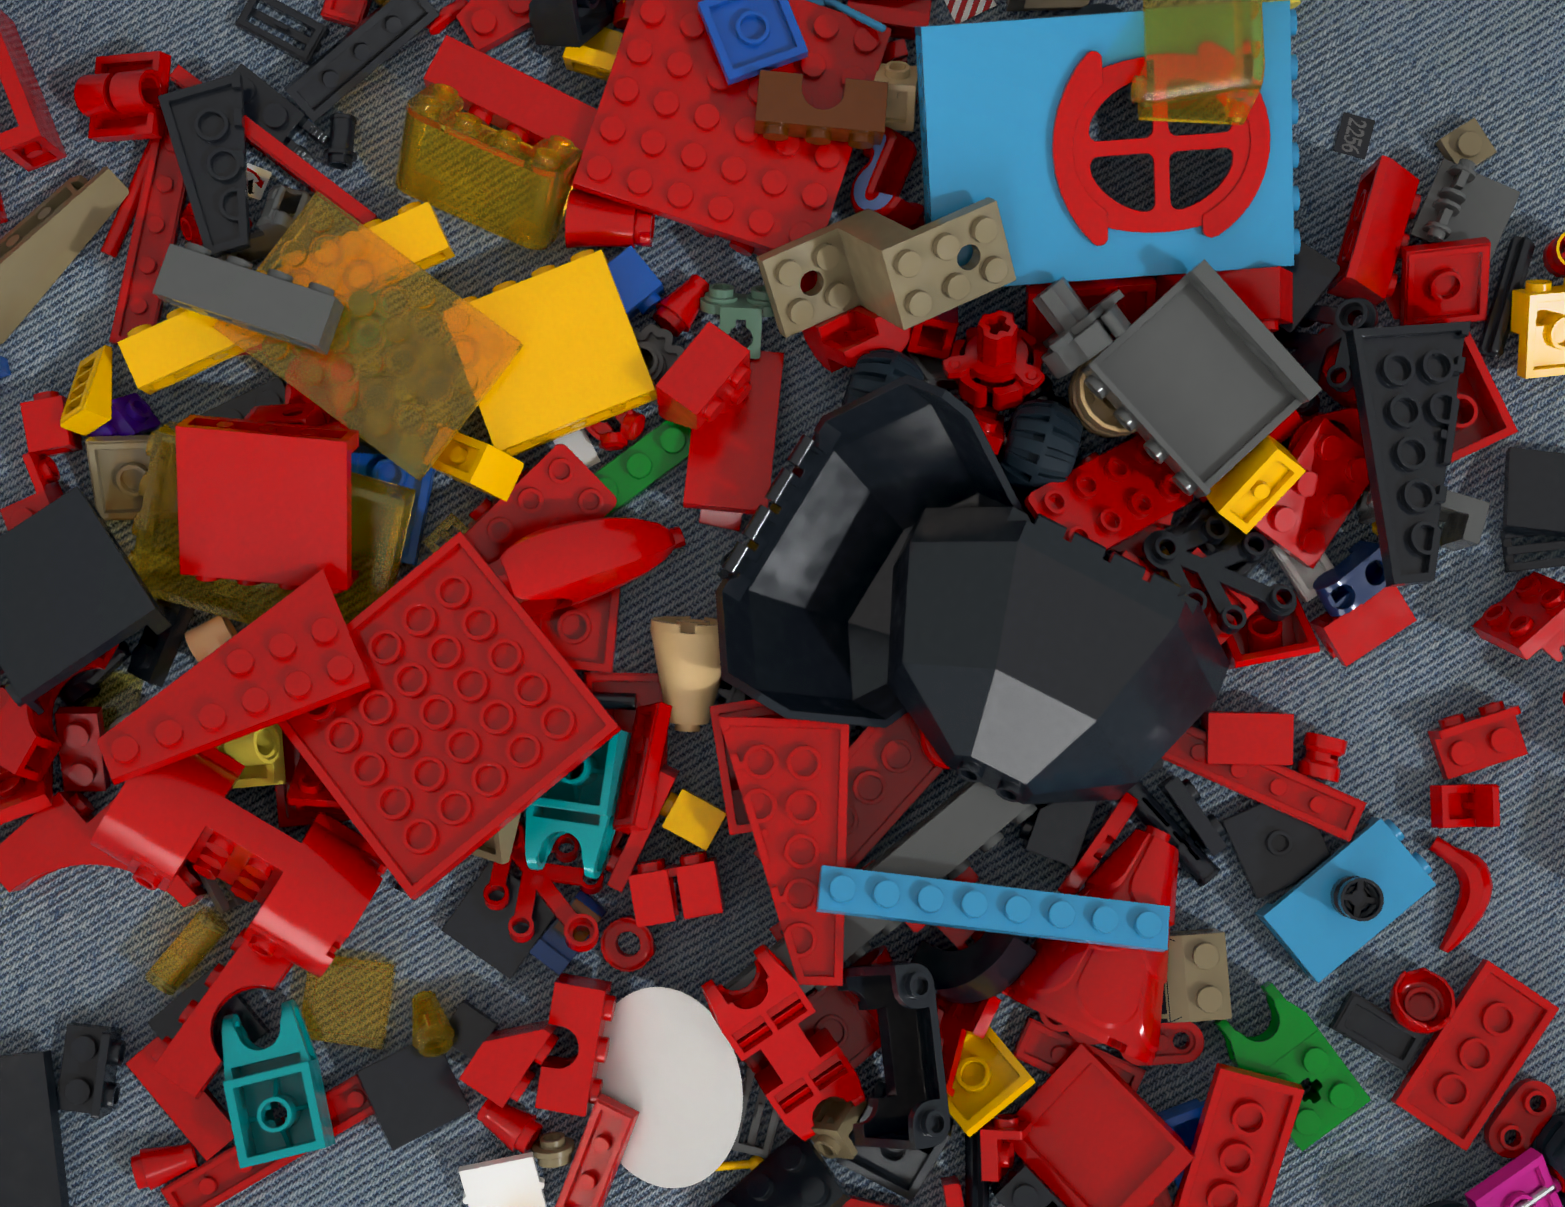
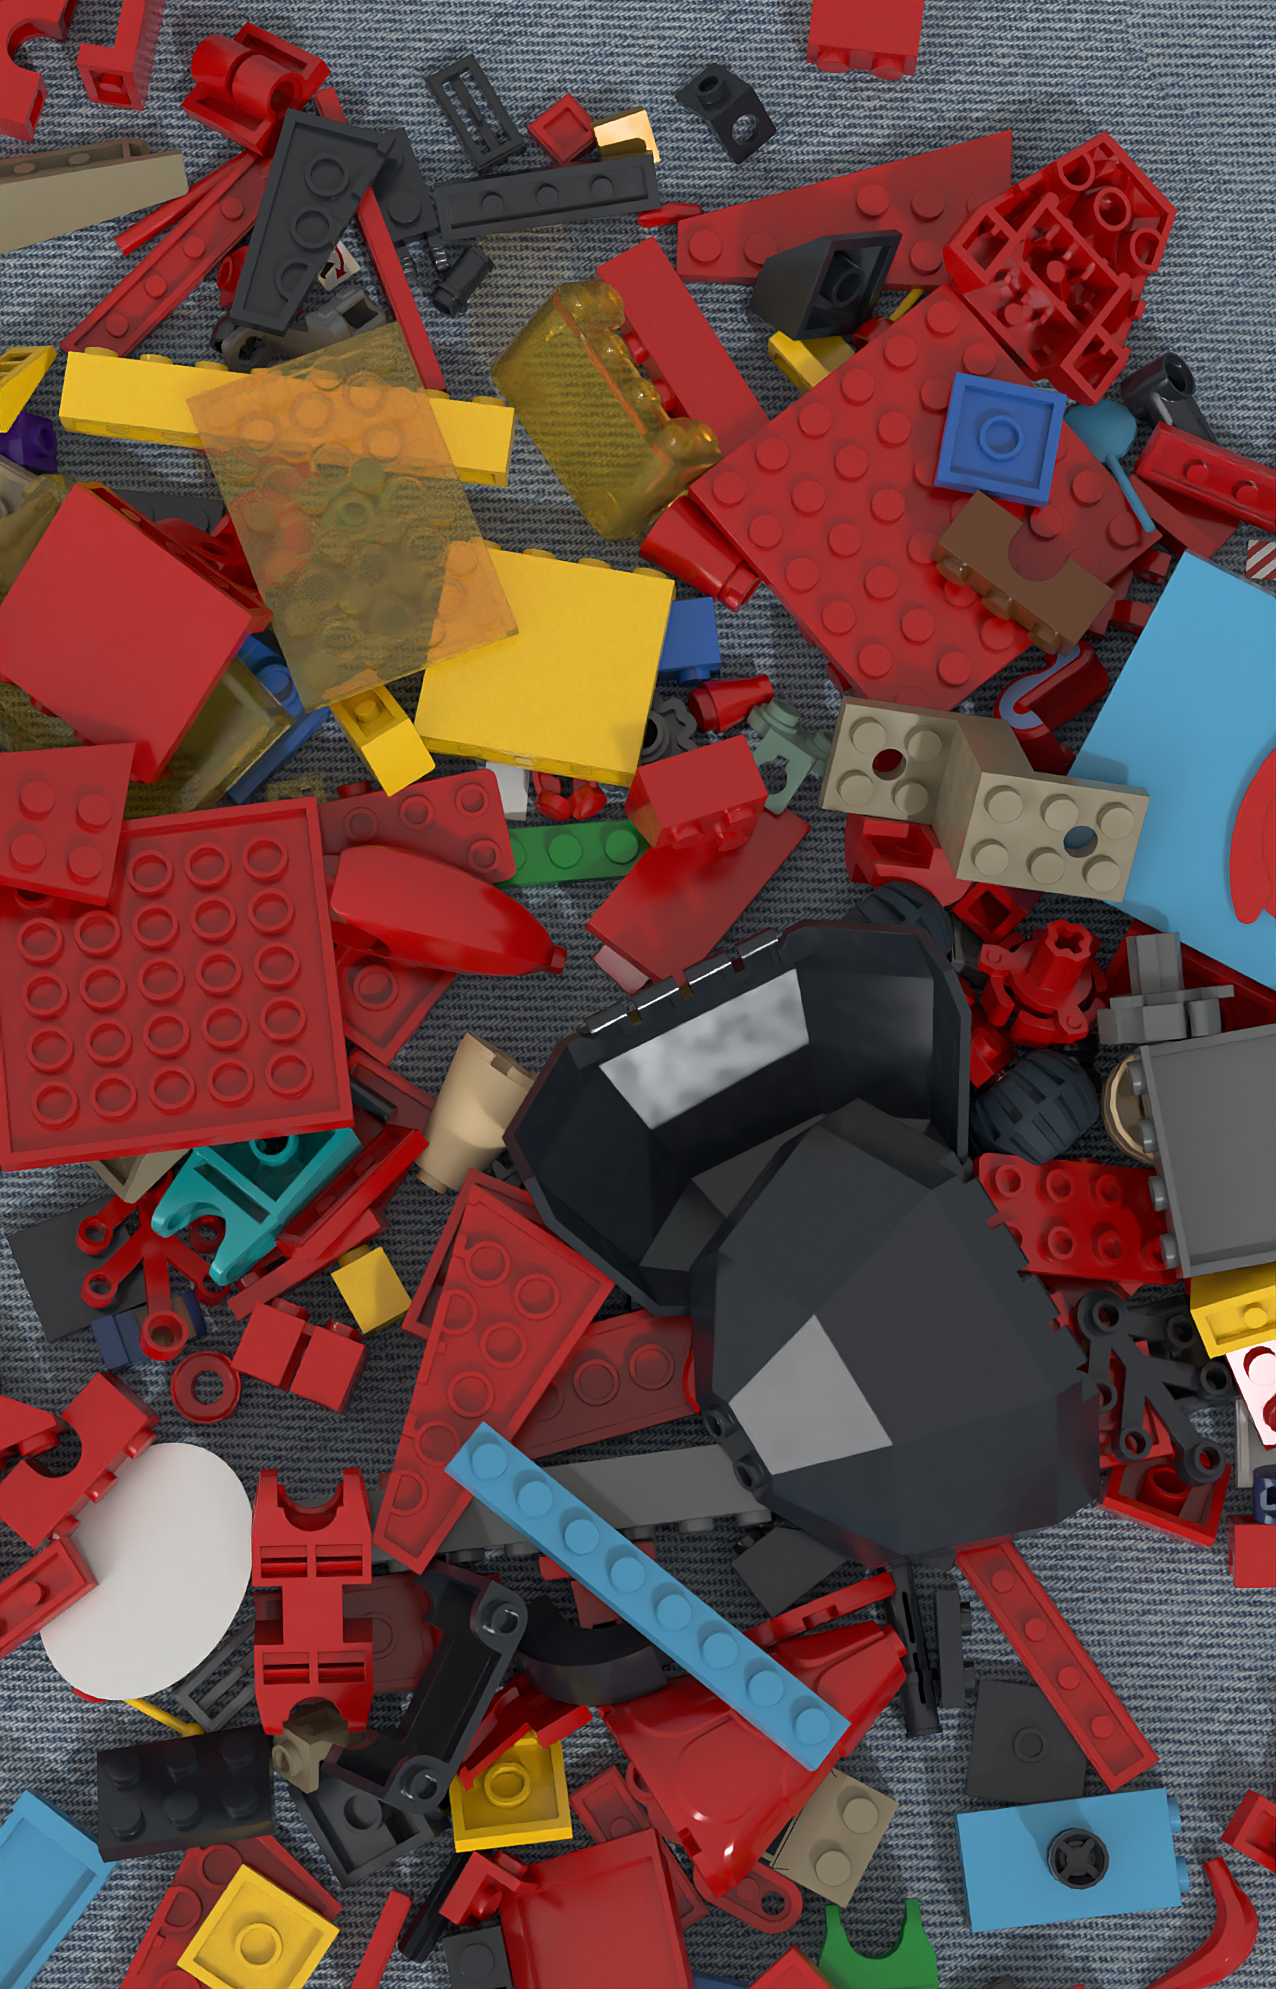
camera: 30 degrees right, 5 degrees down
dark grey brick [152,242,344,355] -> none
tan bracket [874,61,918,132] -> none
red panel [1201,711,1294,765] -> none
red wheel [1297,732,1348,783] -> none

